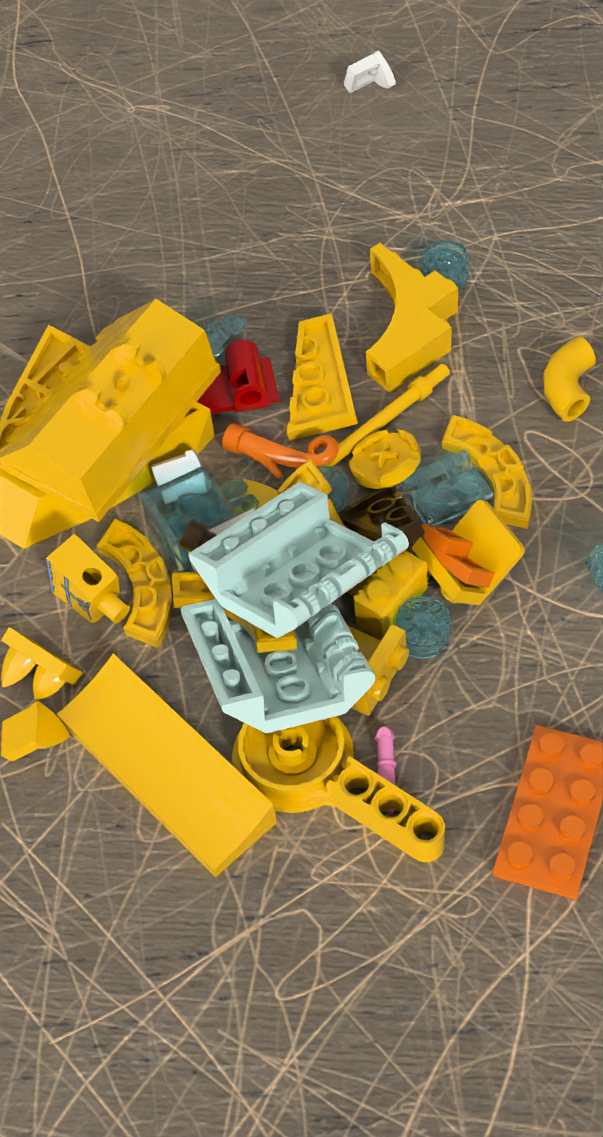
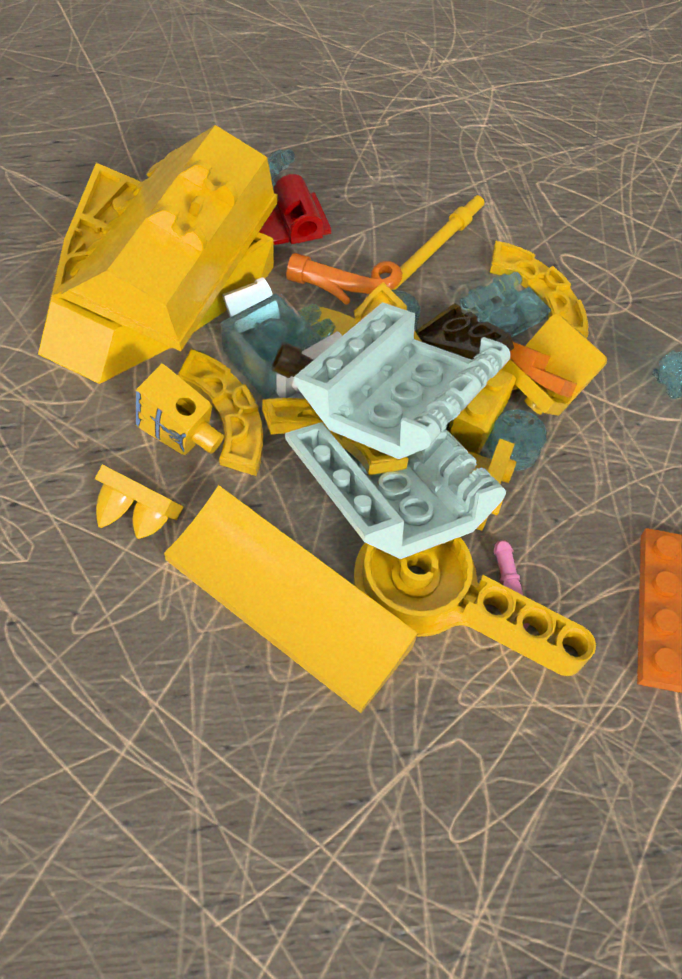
camera: 20 degrees left, 5 degrees up
yellow tile [1,701,70,762] -> none
yellow wing [287,313,358,441] -> none
yellow tile [349,429,421,489] -> none
yellow arch [366,243,458,393] -> none
clear light blue wheel [423,241,469,290] -> none
yellow cylinder [543,336,596,422] -> none

